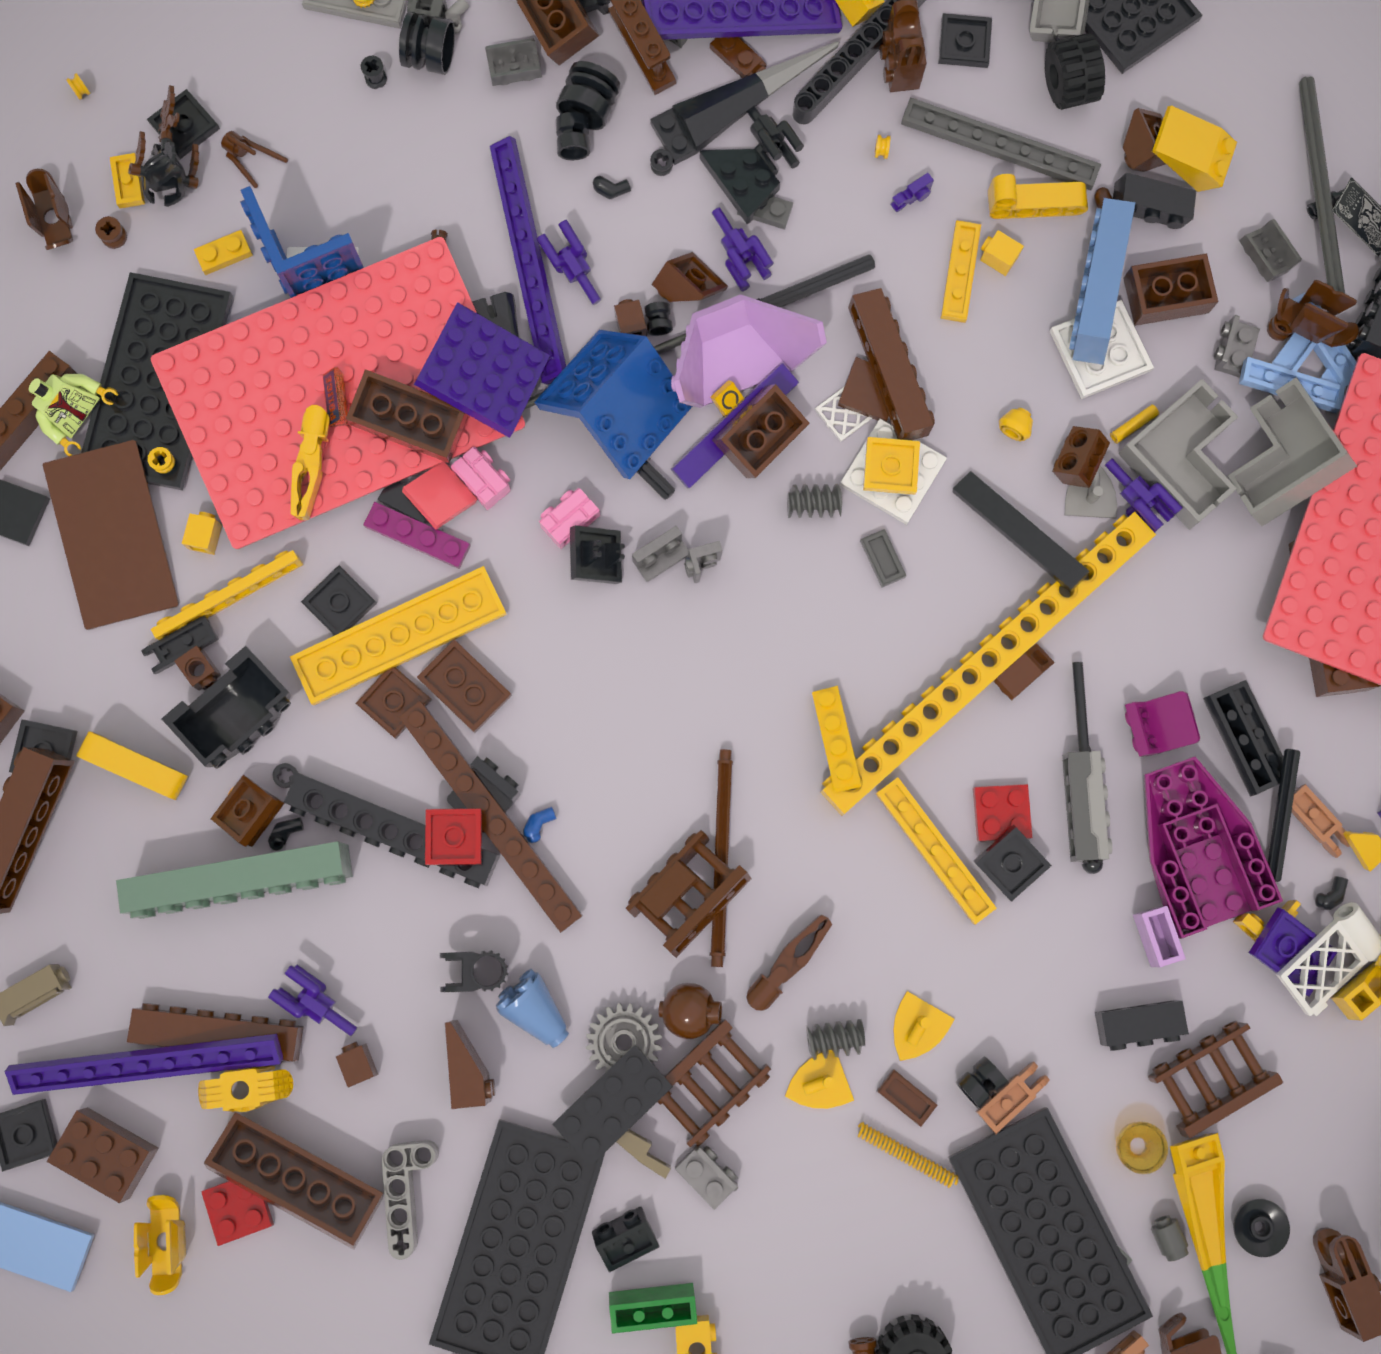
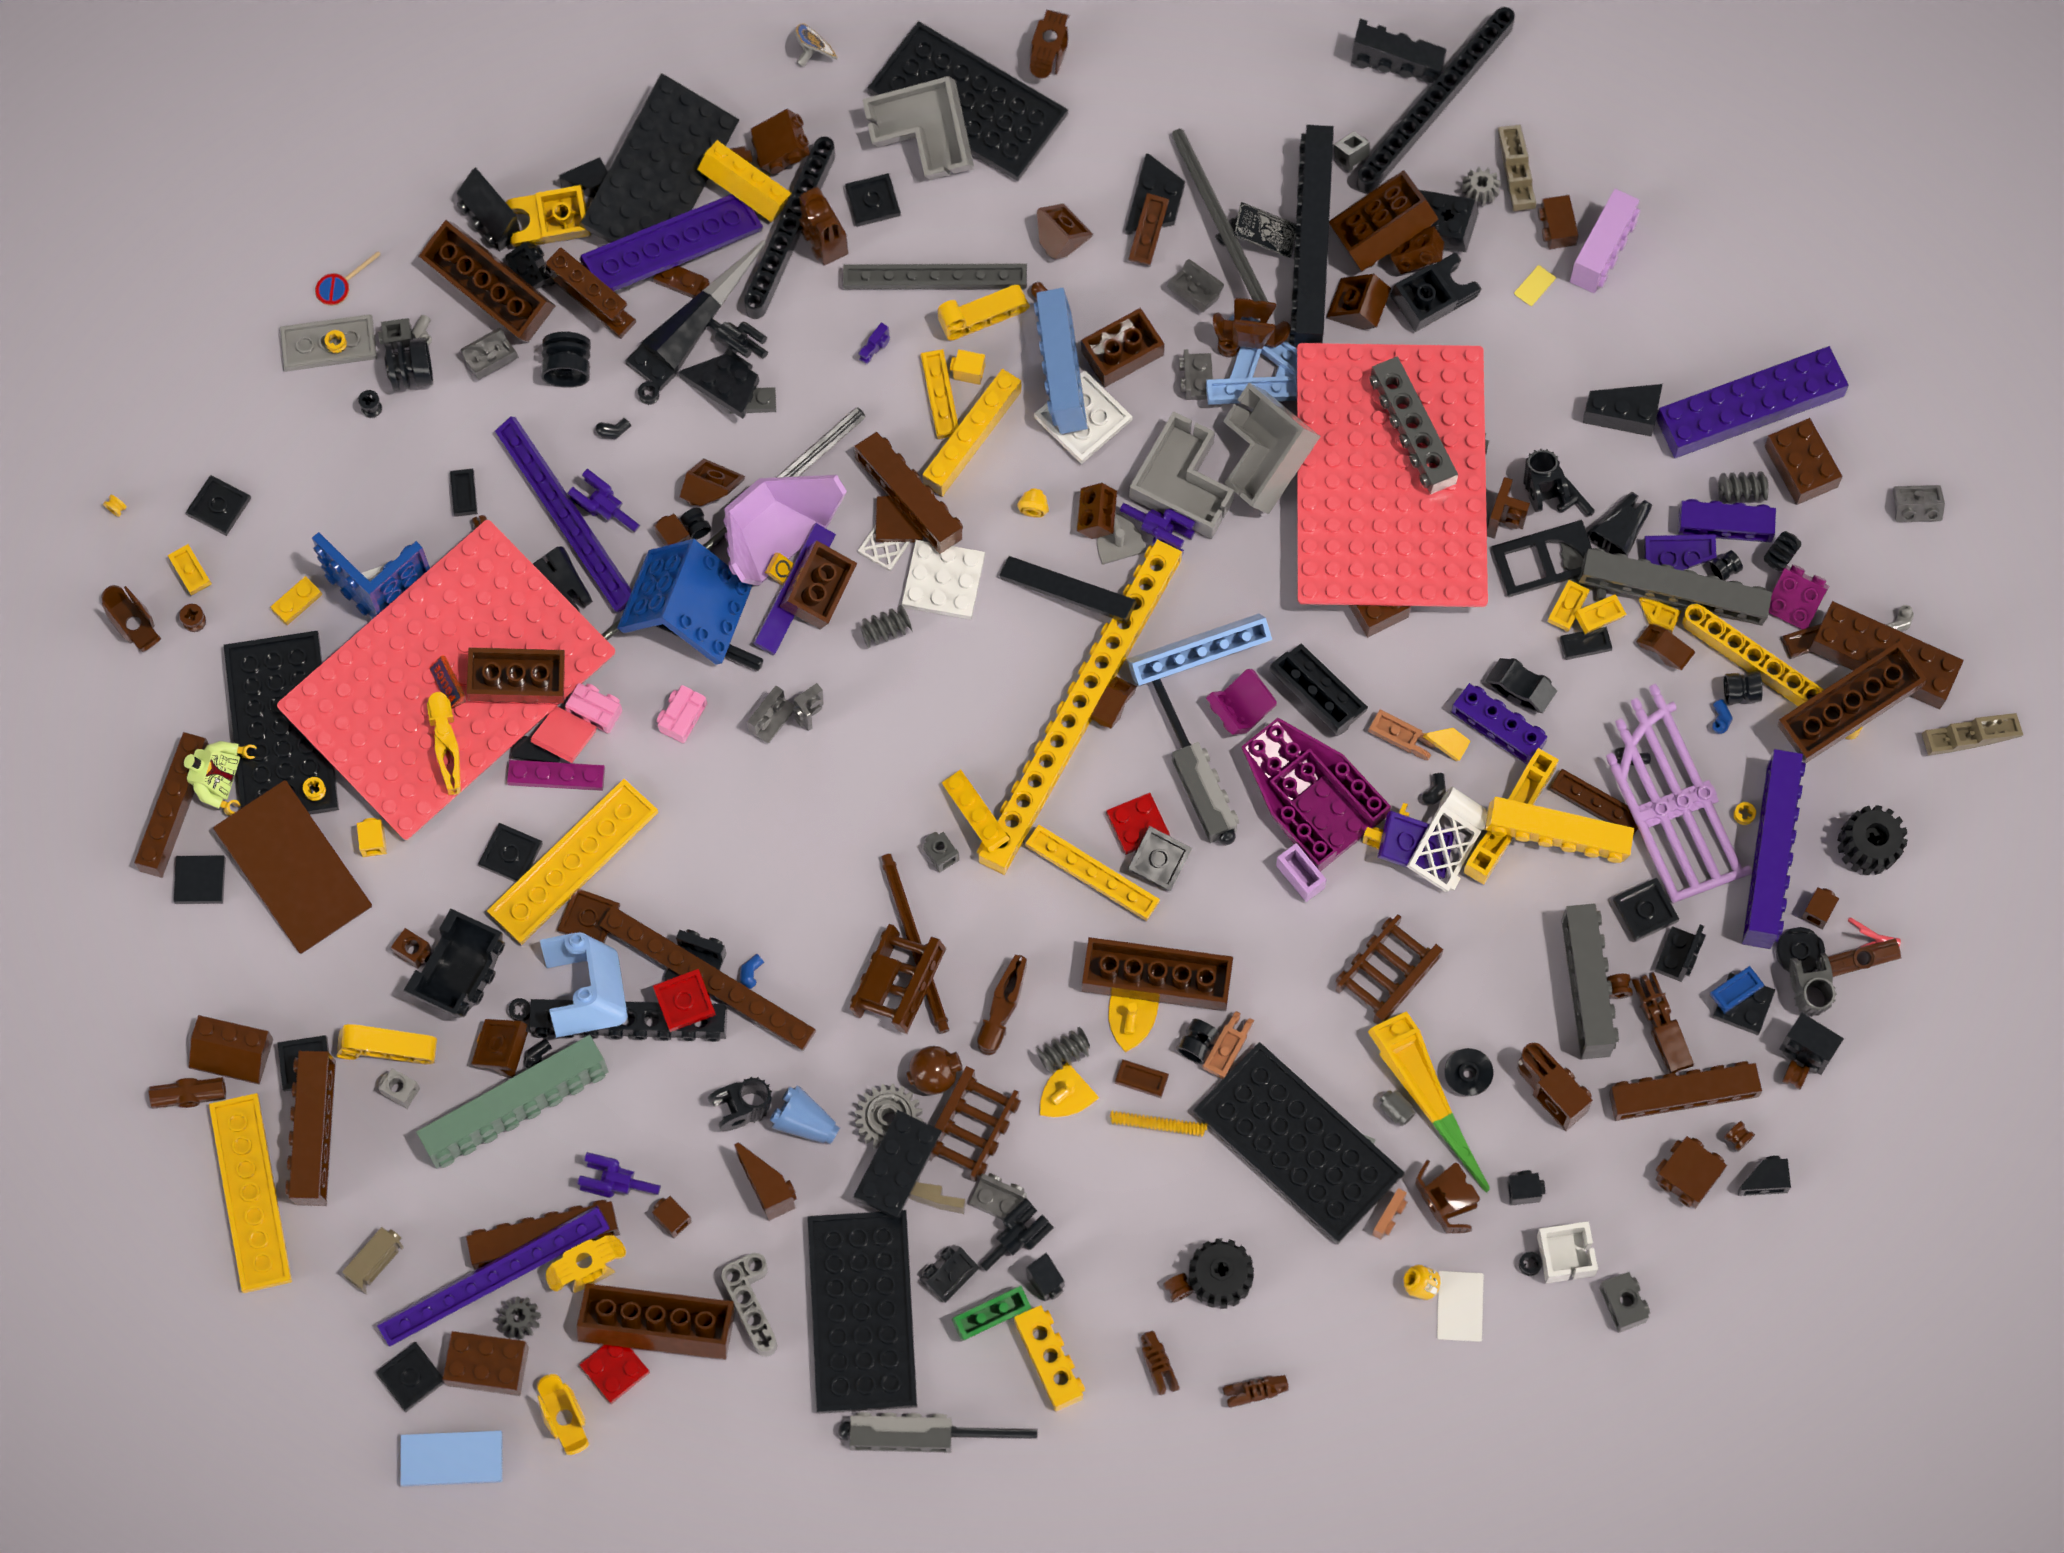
camera: 15 degrees left, 10 degrees down
helmet [128,85,199,207] -> none
black hinge [141,615,219,674] -> none
yellow plate [151,550,303,640] -> none
reddish brown plant [221,131,288,188] -> none
dark purple plate [414,302,550,438] -> none
reddish brown plate [417,639,512,733] -> none
black wheel [556,112,590,161] -> none
black plate [570,525,625,584] -> none
dark purple plant [712,207,774,292] -> none
dark grey tile [860,529,906,588] -> none
yellow plate [863,437,920,495] -> none
yellow bush [874,134,890,159] -> none
black wheel [1045,33,1105,110] -> none
black brick [1095,1000,1189,1051] -> none
yellow piece [1110,404,1159,444] -> none
black brick [1113,172,1196,229] -> none
clear yellow piece [1116,1121,1168,1174] -> none
yellow slope [1152,105,1237,192] -> none
black axle [1267,749,1300,882] -> none
none -> light grey brick [379,1068,420,1109]
none -> black tile [450,468,478,517]
none -> dark grey gear [498,1296,541,1339]
none -> light blue windscreen [540,933,628,1038]
none -> yellow brick [922,368,1022,497]
none -> dark grey brick [923,832,960,873]
none -> black plant [980,1198,1054,1272]
none -> black slope [1026,1253,1065,1301]
none -> reddish brown brick [1082,937,1233,1011]
none -> black wing [1125,153,1185,235]
none -> light blue brick [1127,613,1272,686]
none -> reddish brown plate [1128,193,1169,266]

